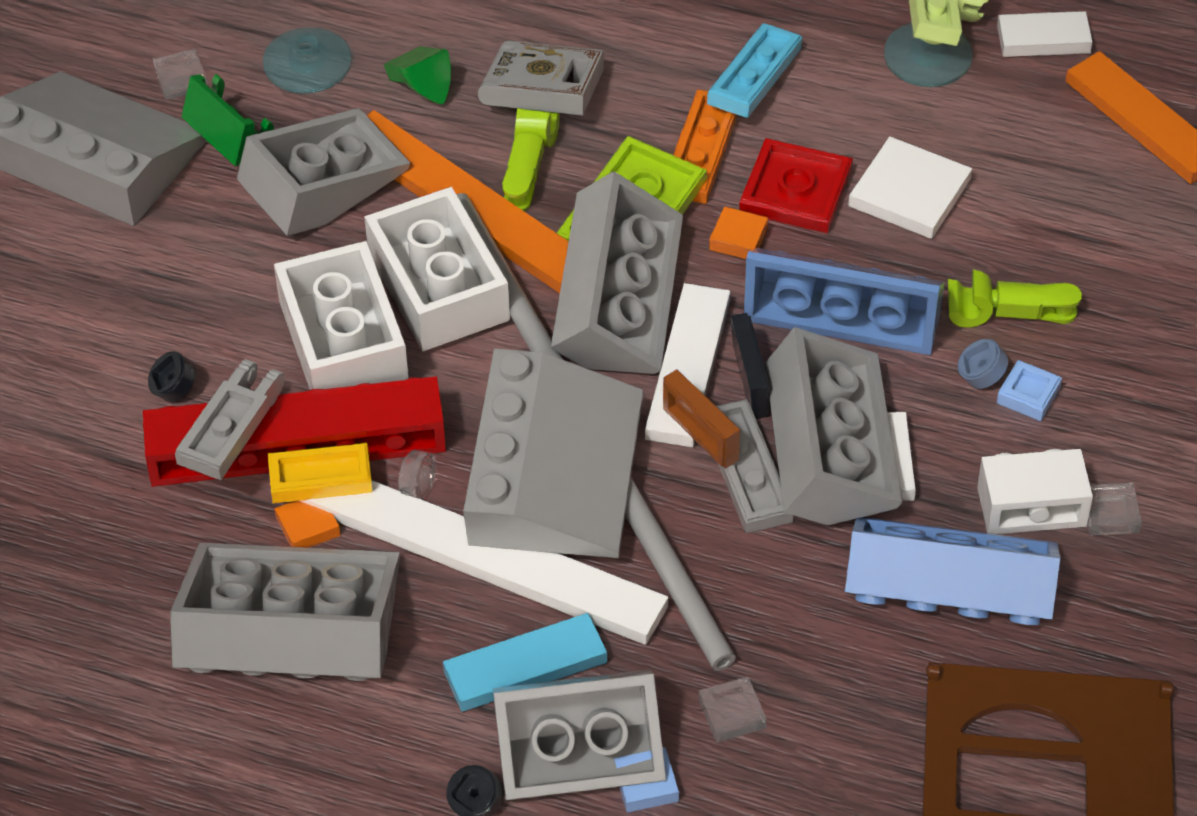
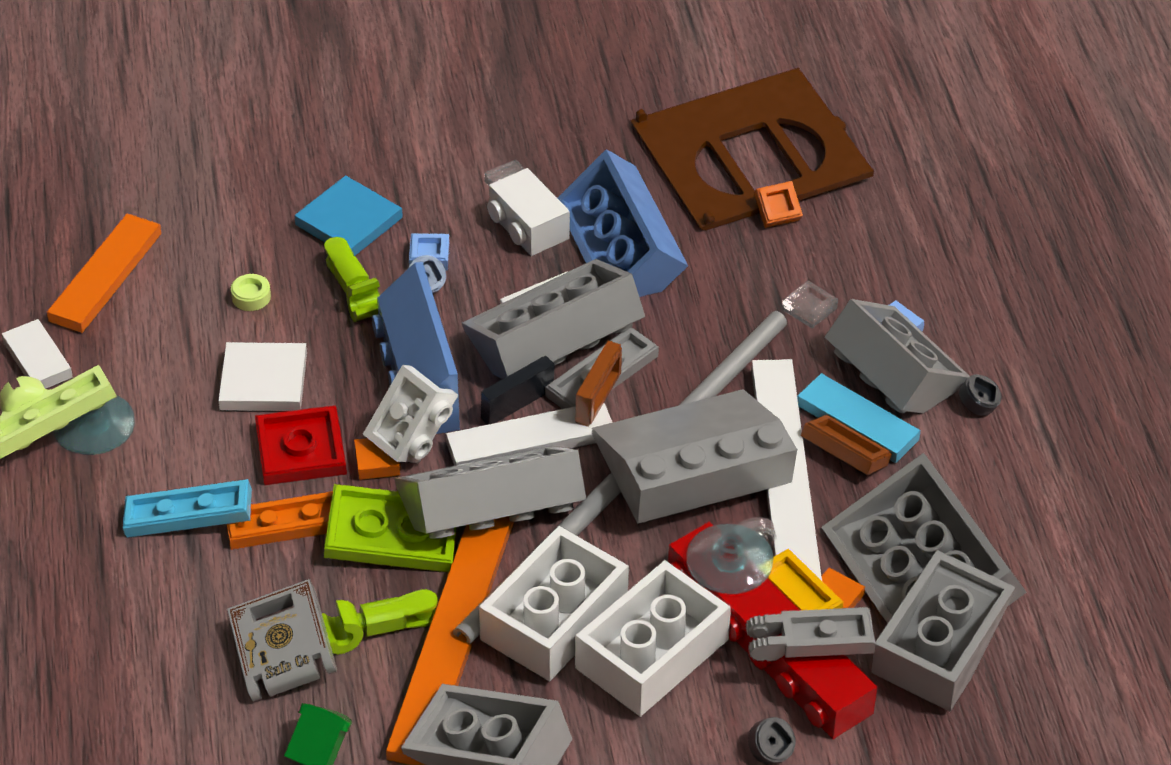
camera: 120 degrees left, 5 degrees down
none -> yellowish green tile [231,274,271,311]
none -> dark azure tile [294,175,403,256]
none -> white bracket [363,365,458,463]
none -> clear light blue dish [686,524,773,594]
none -> orange tile [754,181,803,228]
none -> dark orange tile [800,415,892,475]
none -> light grey slope [872,550,1016,711]

